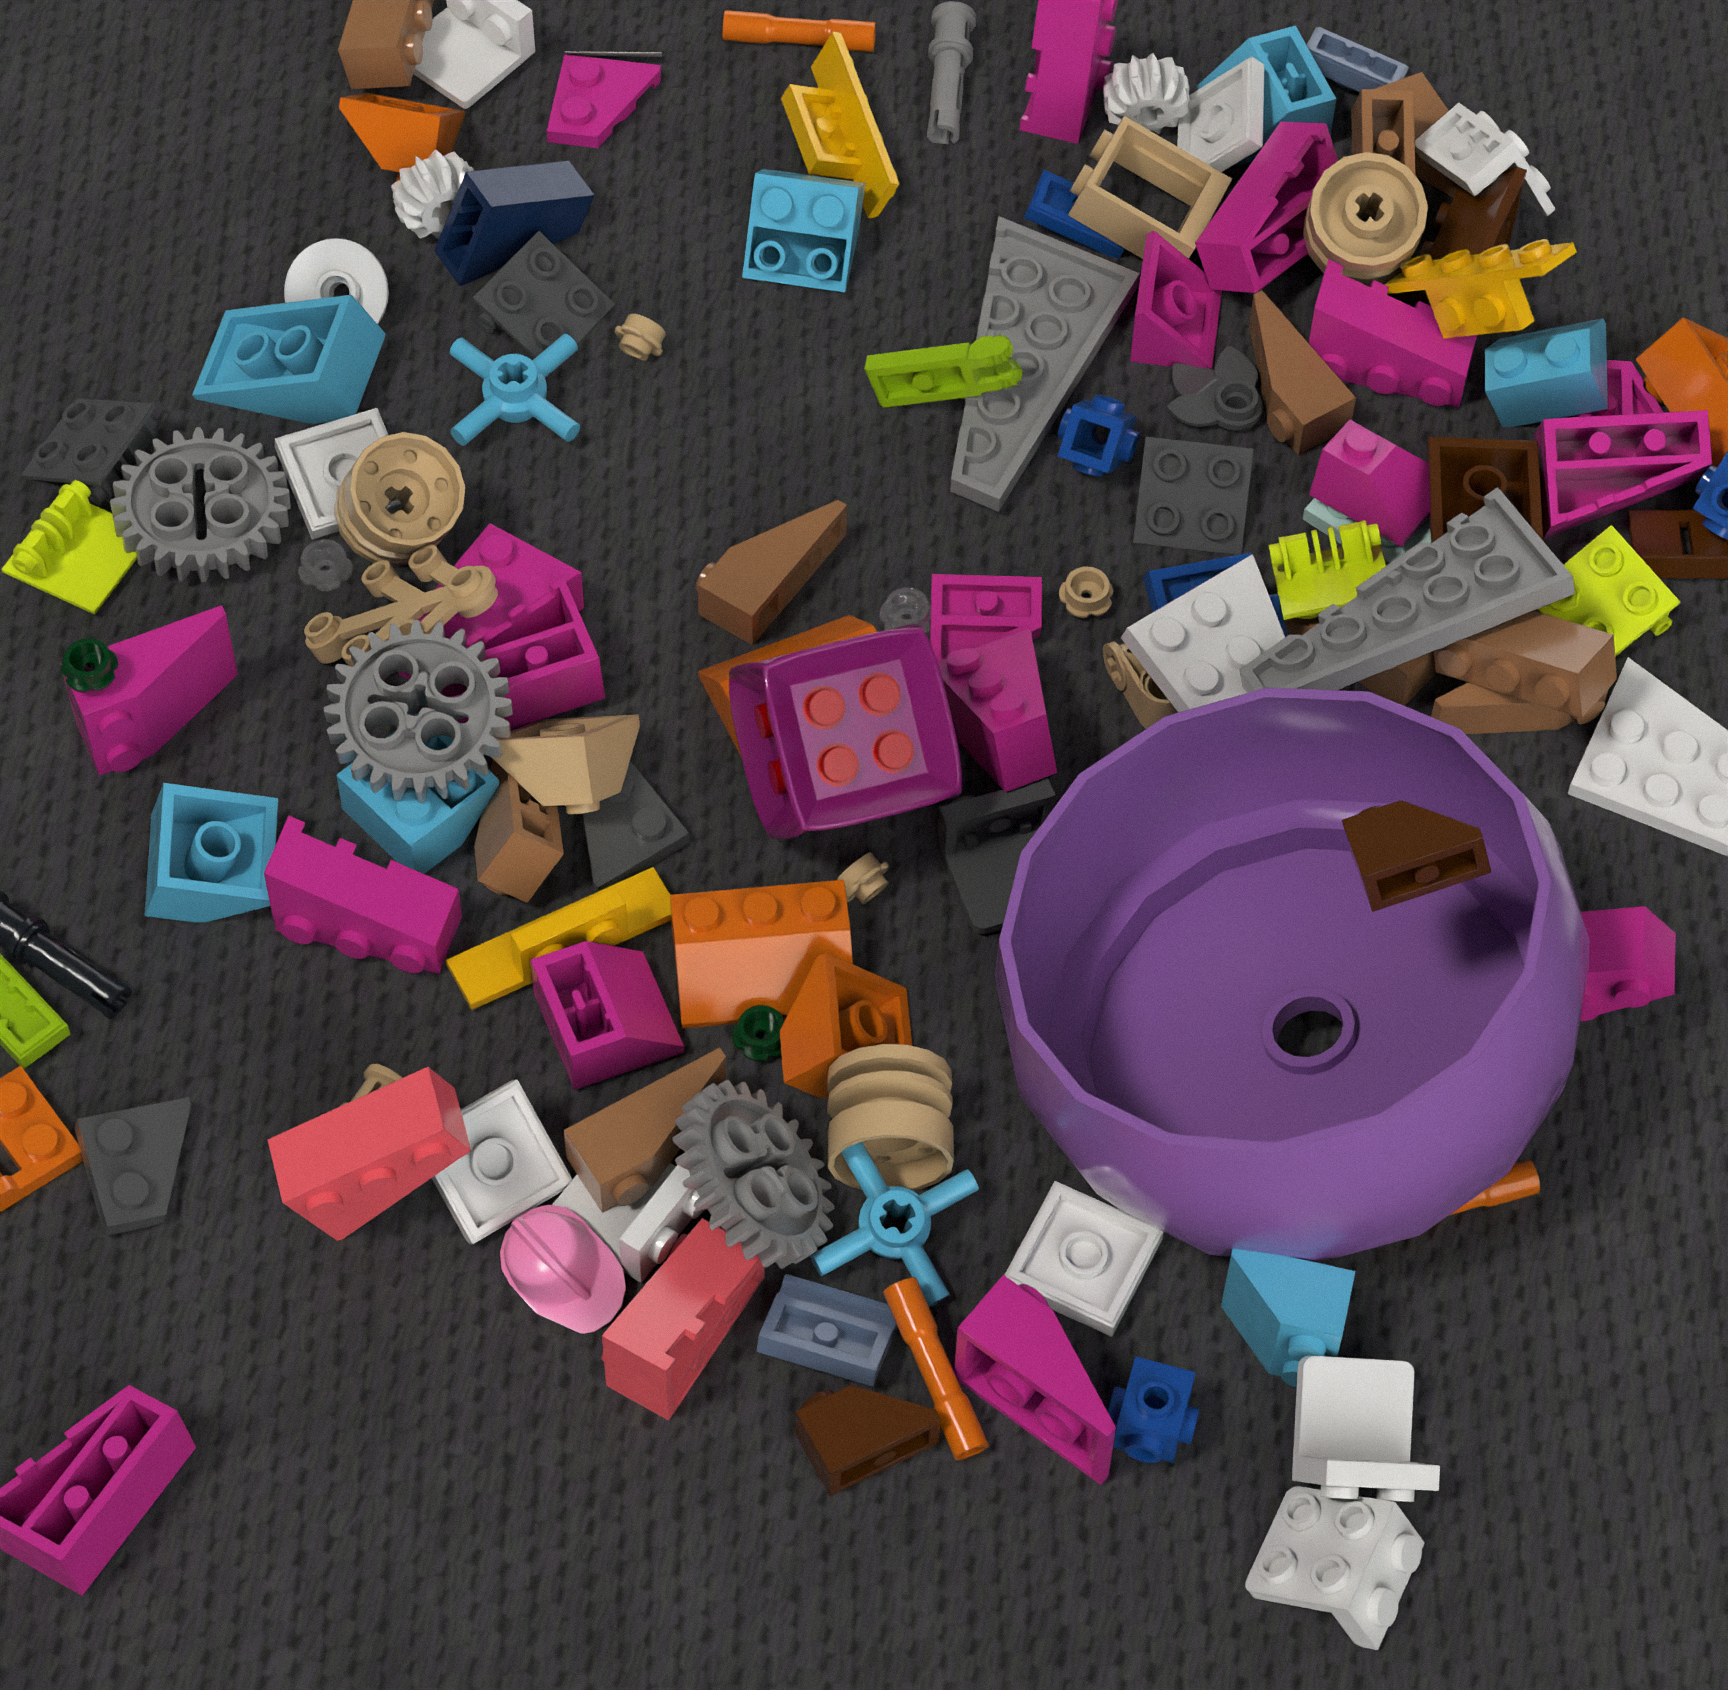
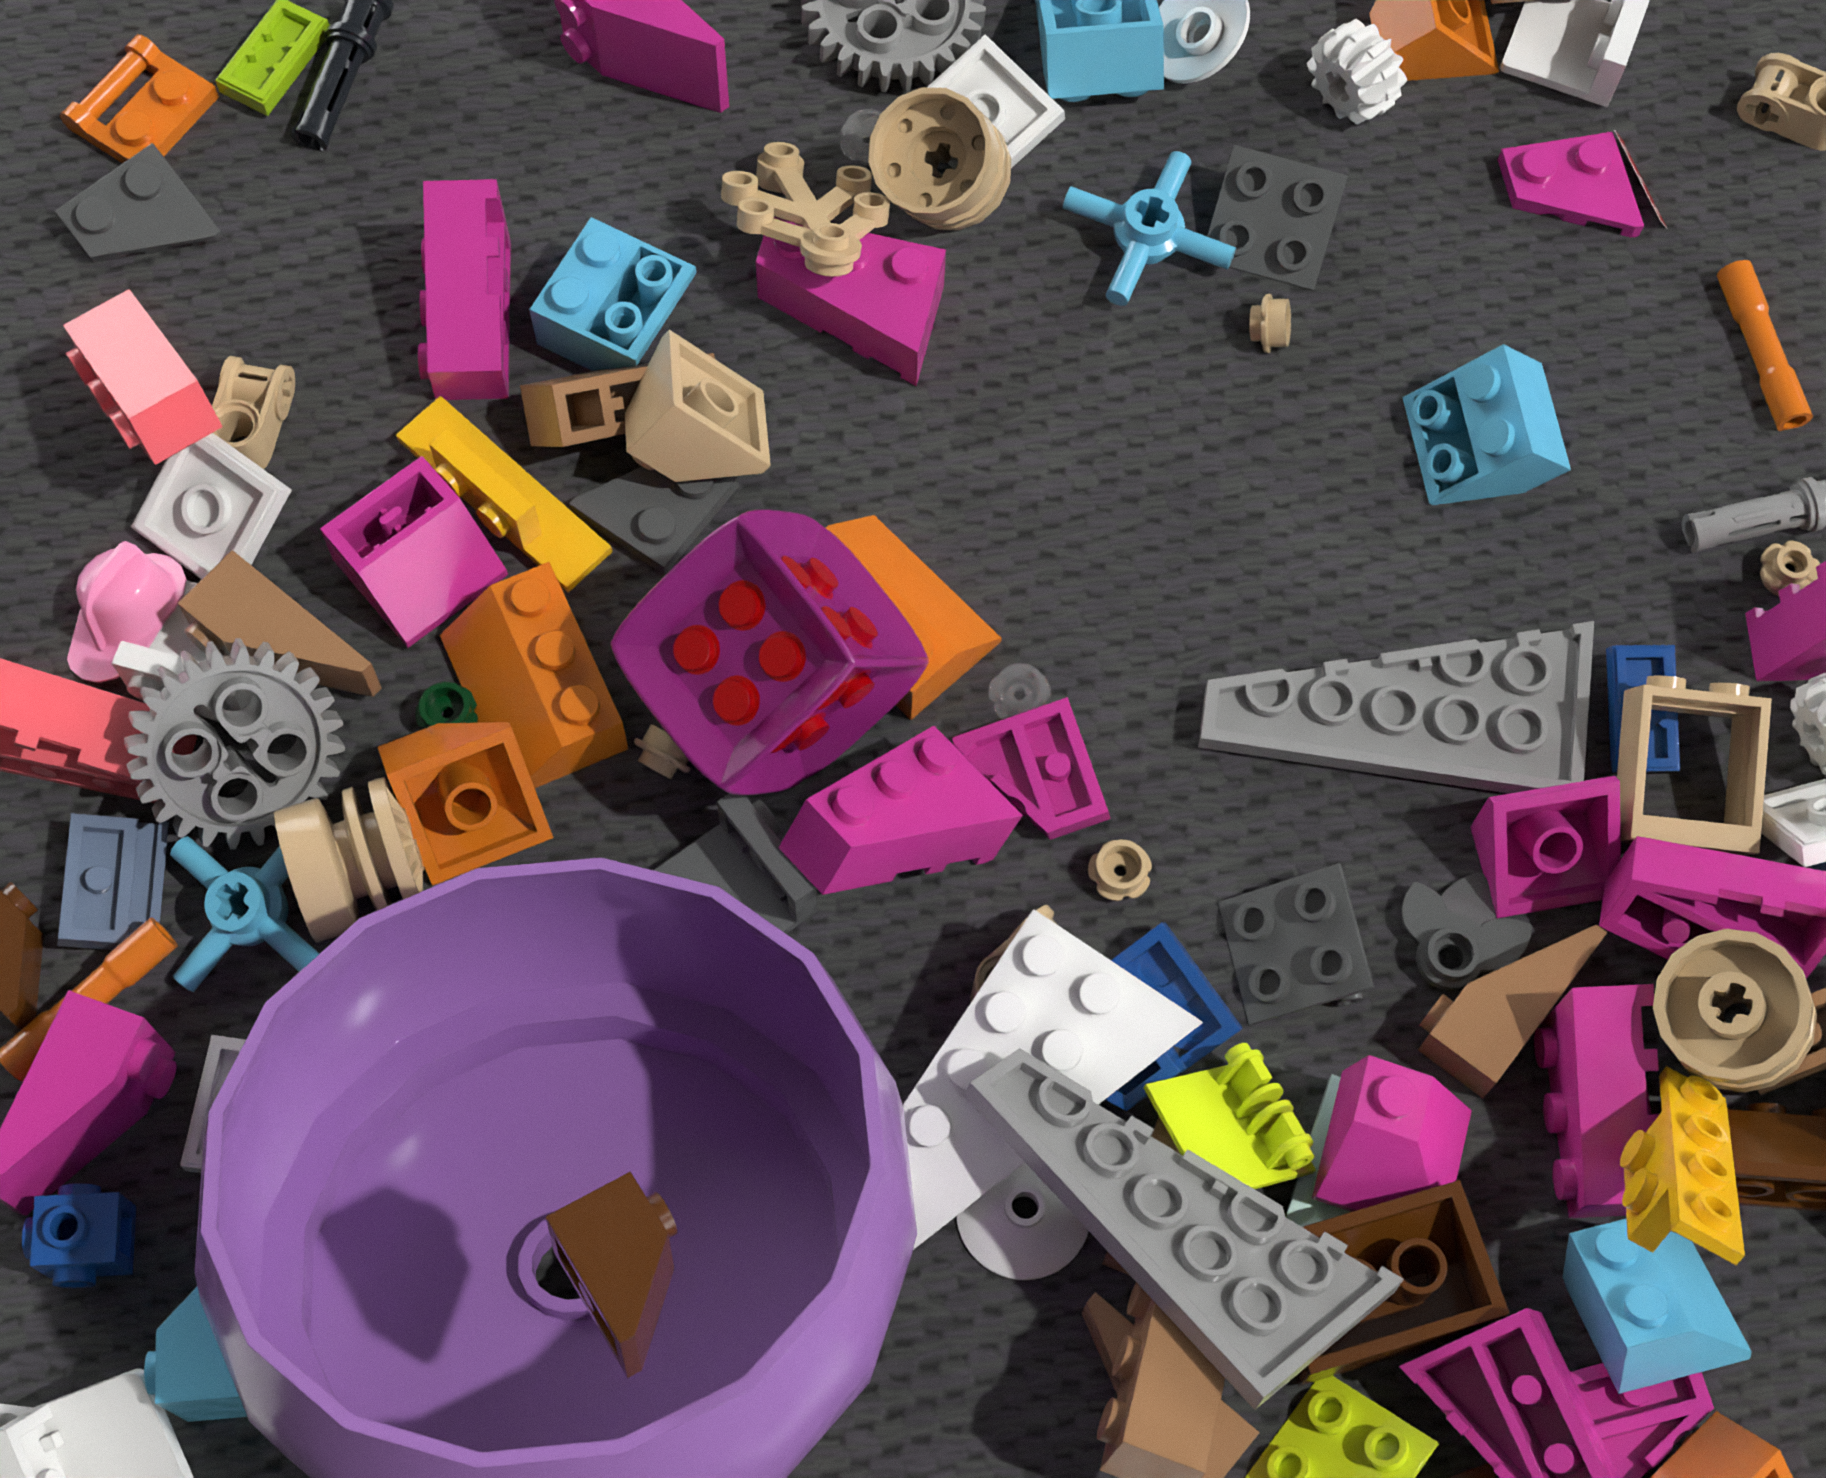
camera: 70 degrees right, 10 degrees up
medium azure slope [145,783,278,922] -> none
light grey gear [324,620,513,803] -> none
dark blue slope [435,161,595,286] -> none
dark pink wedge [440,576,605,730] -> none
medium nougat slope [696,500,847,646] -> none
yellow bracket [781,32,899,218] -> none
lime hinge [864,334,1023,408] -> none
blue brick [1057,394,1140,477] -> none
none -> tan plate [1760,541,1820,596]

